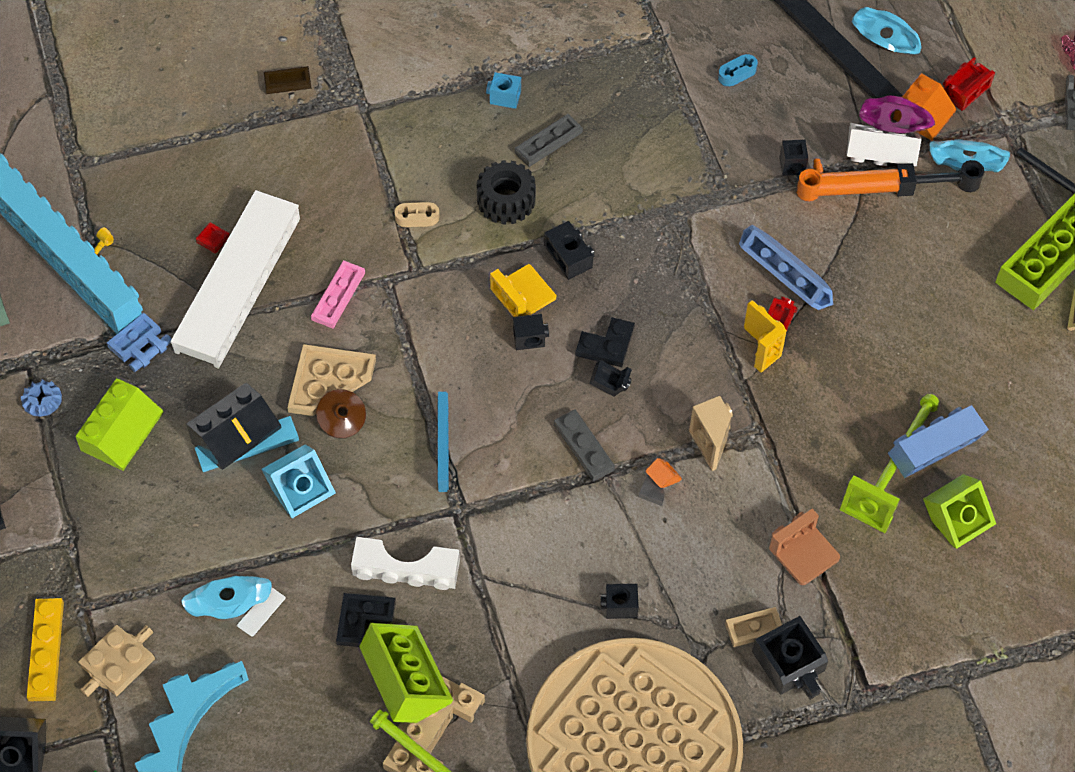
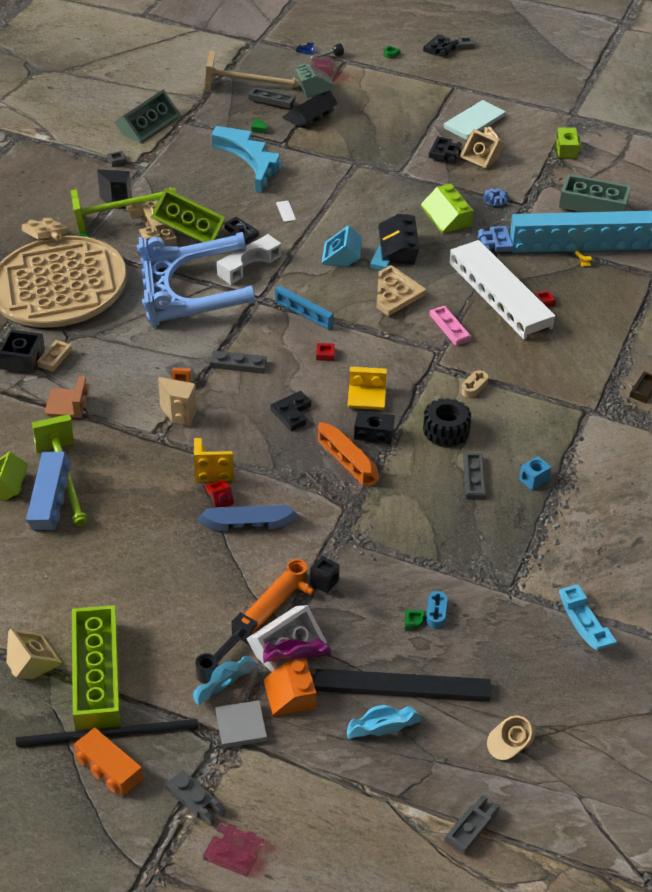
camera: 130 degrees right, 15 degrees down
yellow plate [27,598,64,701] -> none
tan plate [78,625,155,697] -> none
medium azure piece [181,576,272,619] -> none
reddish brown dish [316,389,366,439] -> none
black brick [513,314,549,350] -> none
black bracket [589,360,632,397] -> none
black brick [600,584,639,619] -> none
red hinge [943,57,995,111] -> none
none -> light blue arch [136,232,256,329]
none -> light grey tile [215,700,267,749]
none -> red tile [316,343,335,361]
none -> orange brick [318,422,379,486]
none -> green tile [405,610,426,631]

